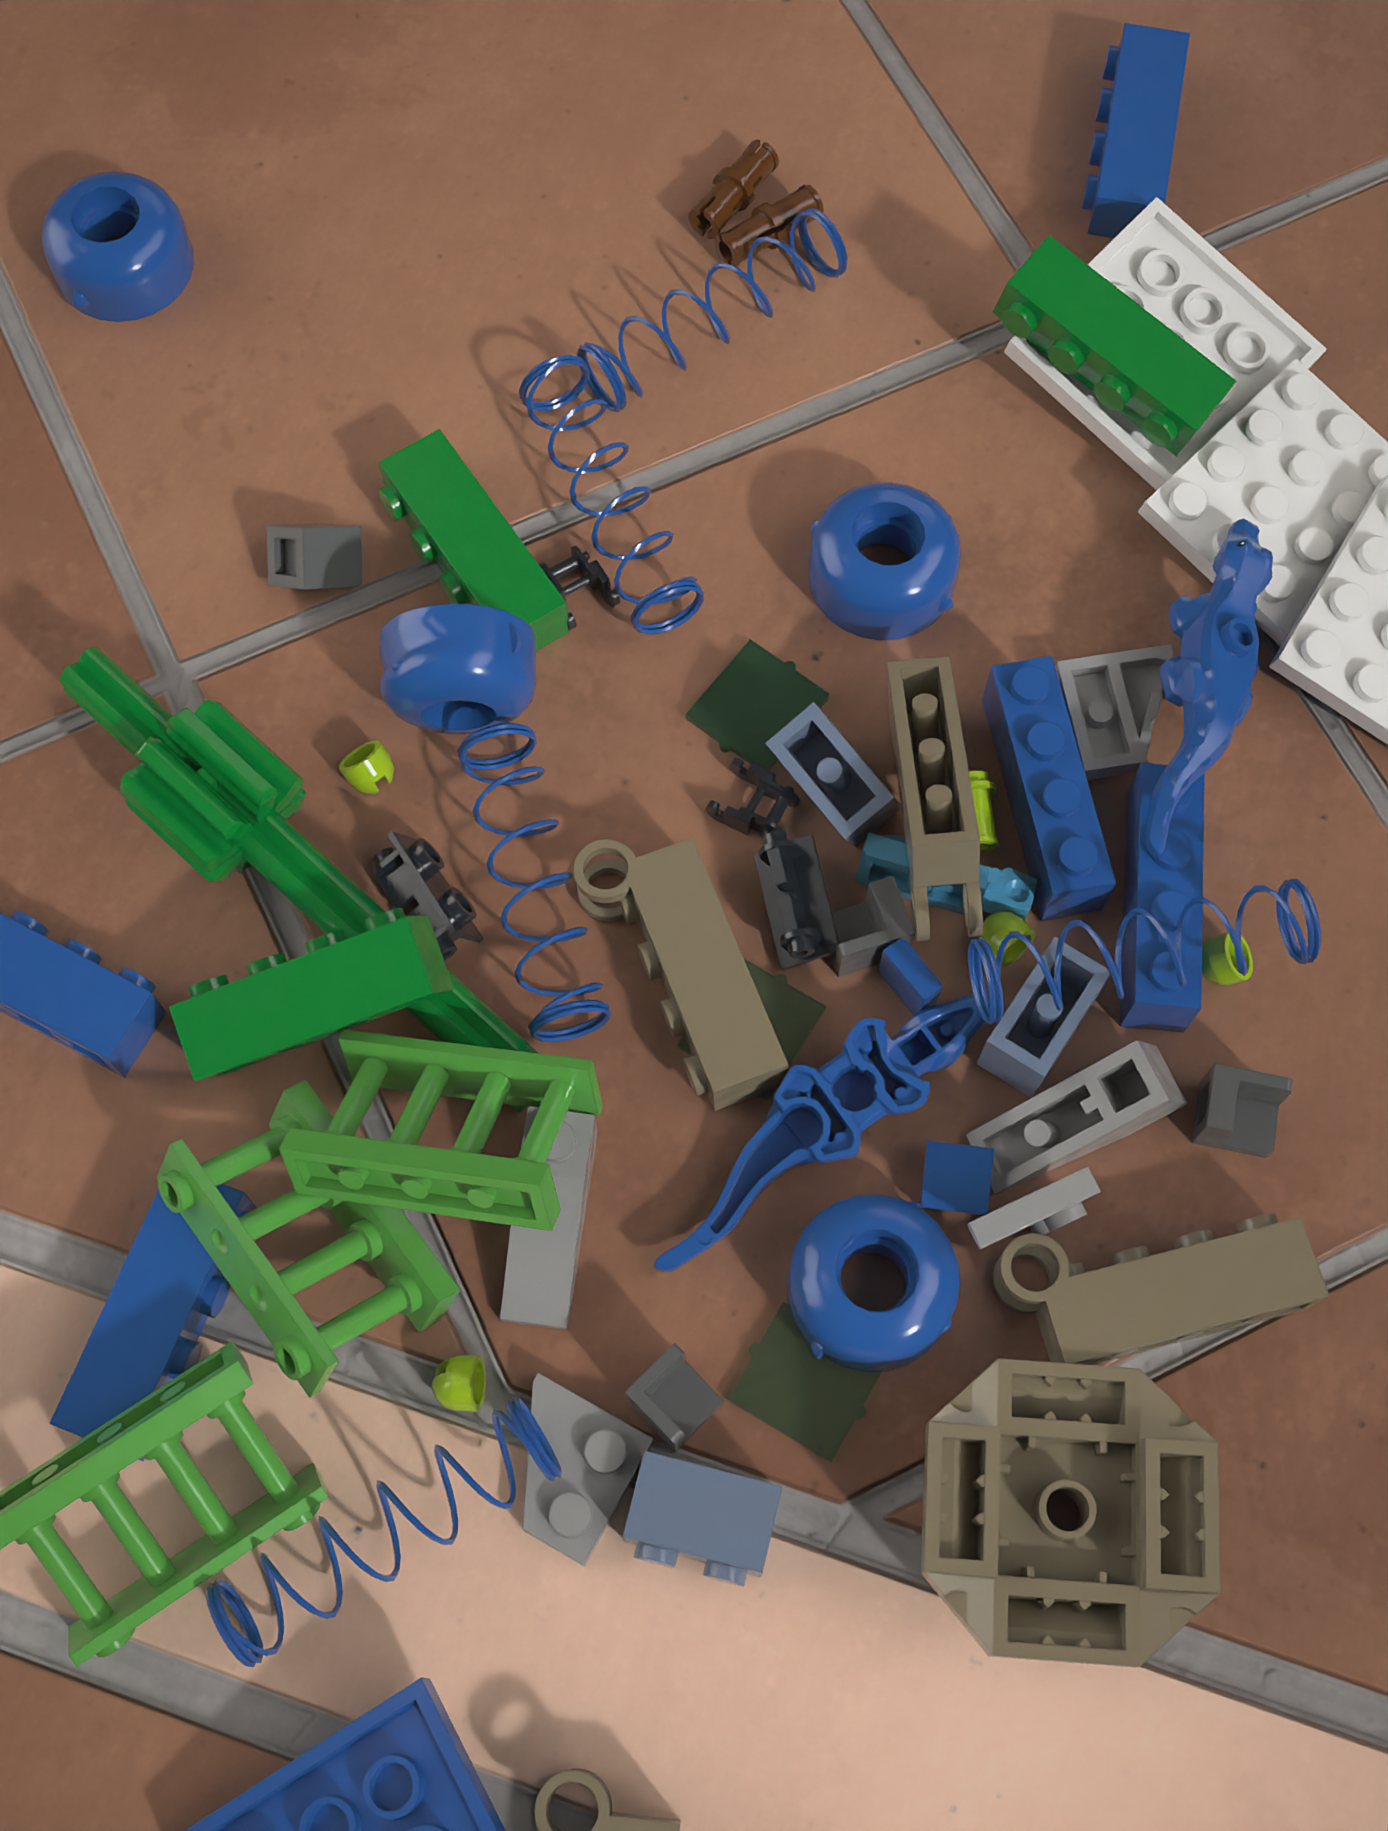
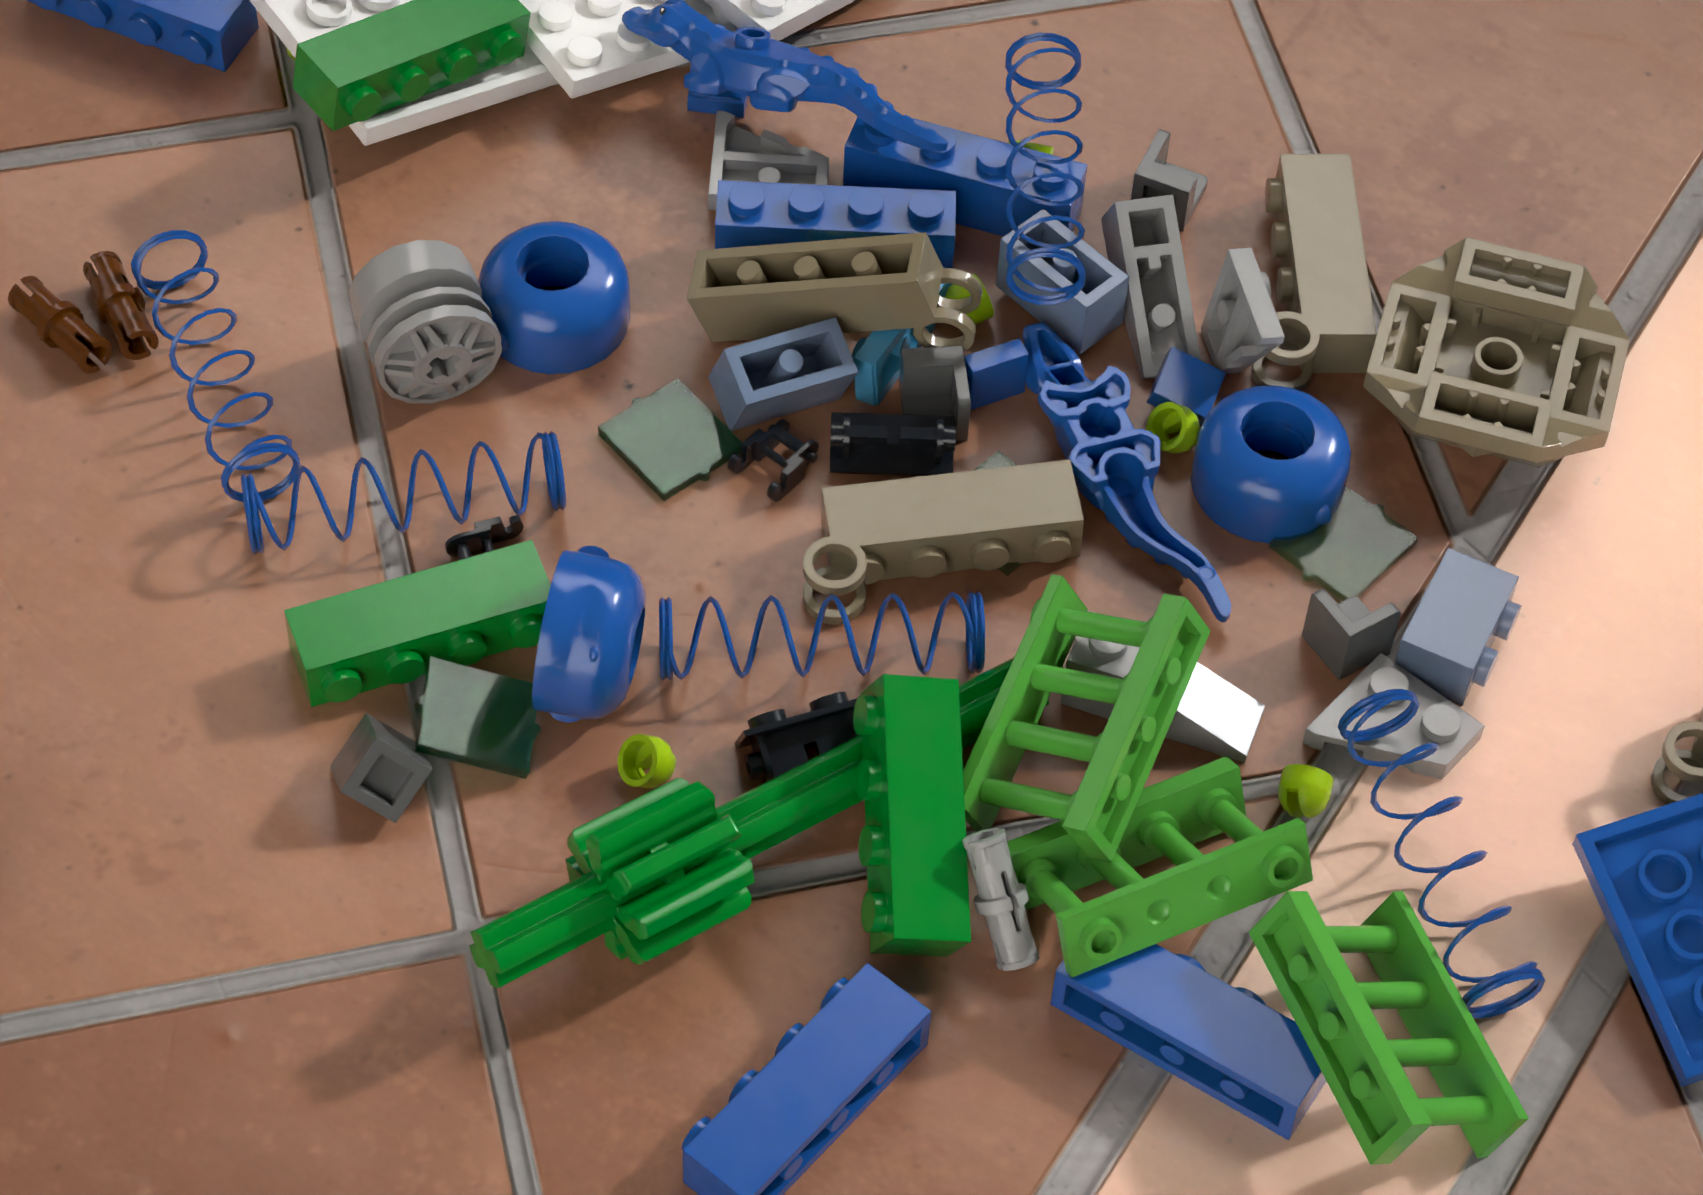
camera: 80 degrees left, 15 degrees down
none -> light grey wheel [348,240,502,404]
none -> clear green piece [415,657,541,779]
none -> light grey pin [962,828,1040,971]
none -> lime hinge [1146,402,1201,453]

